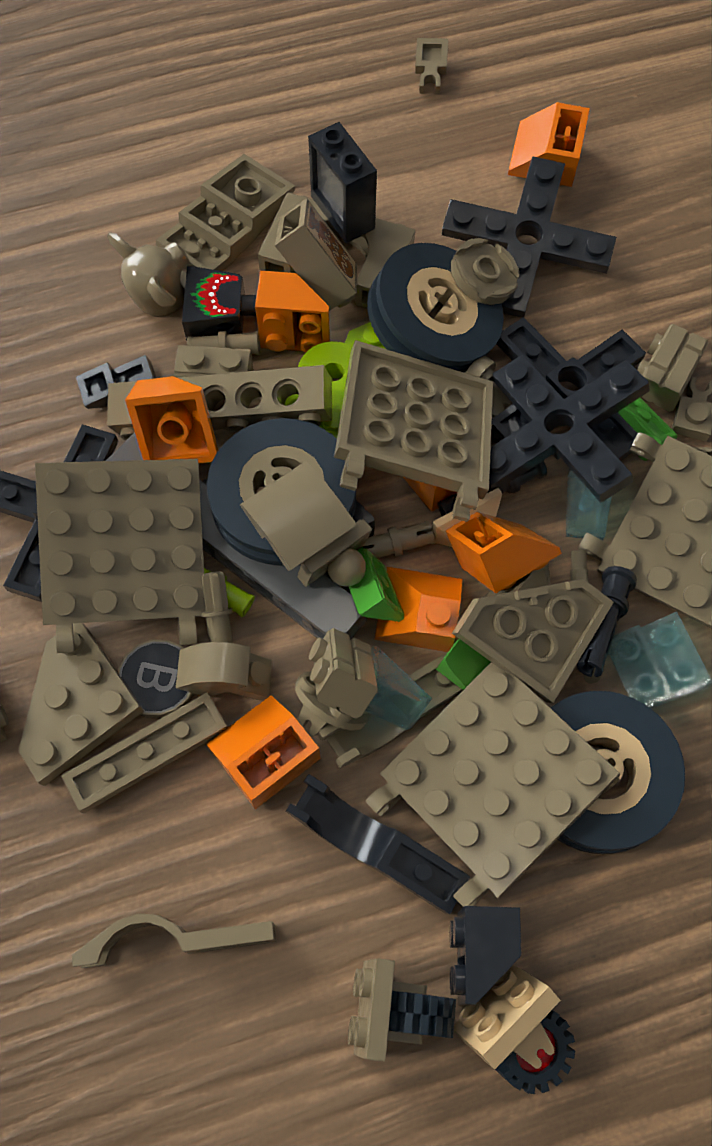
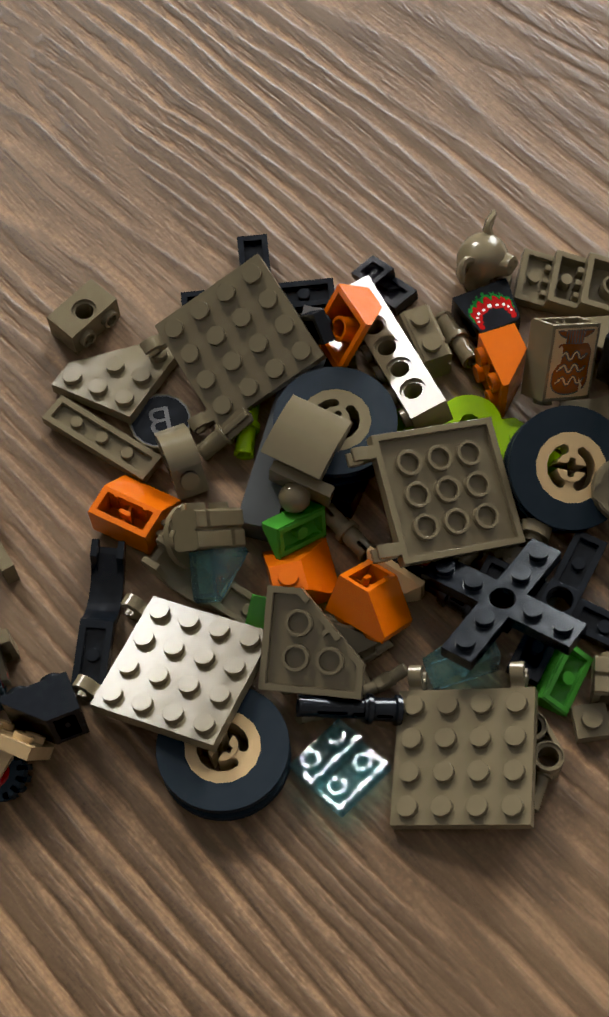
camera: 70 degrees right, 5 degrees down
none -> black plate [300,310,335,345]

